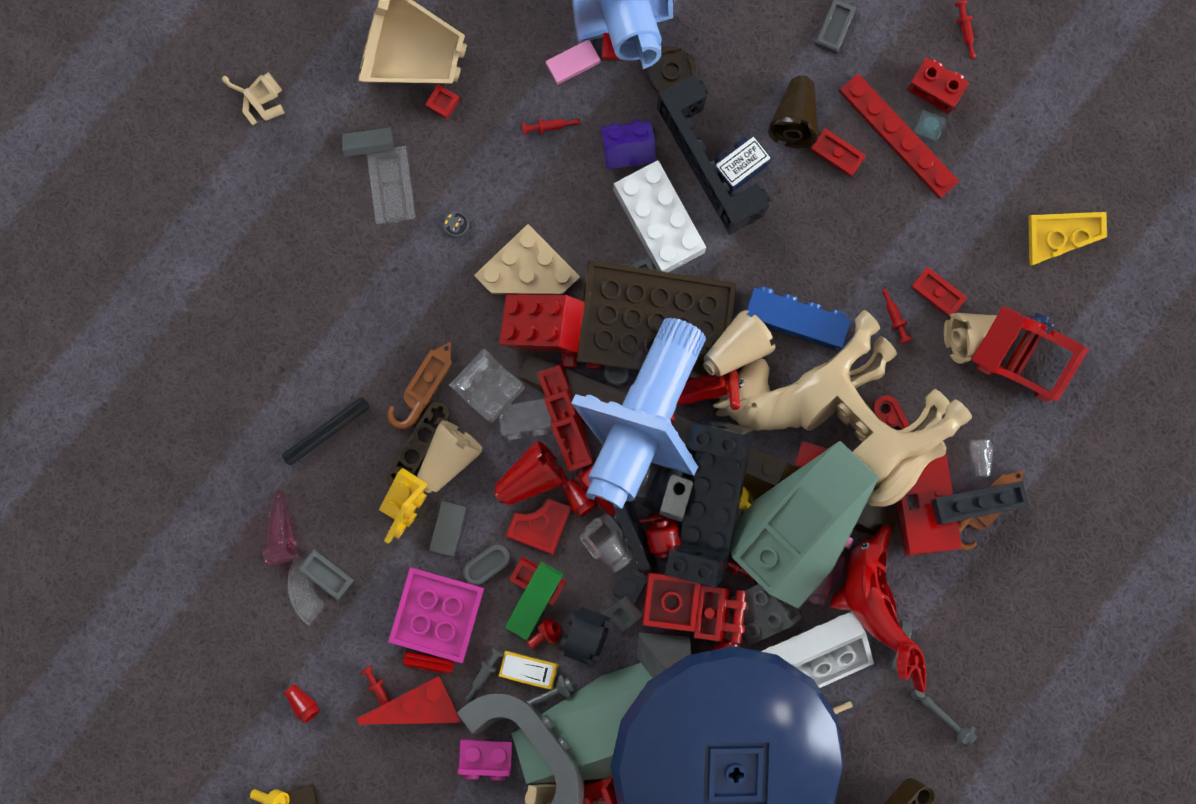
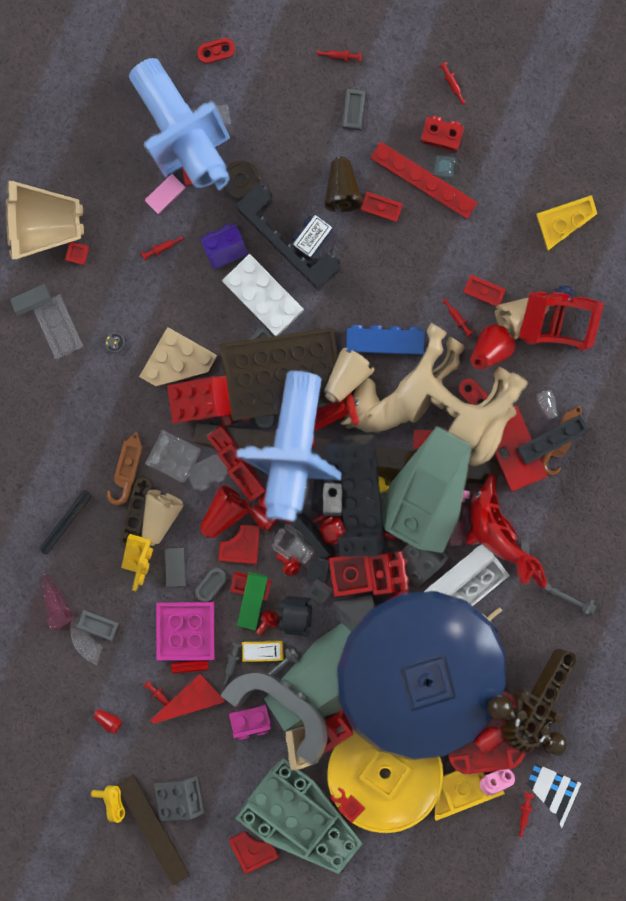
camera: 15 degrees left, 5 degrees up
none -> red plate [275,552,301,576]
none -> red cone [470,324,516,370]

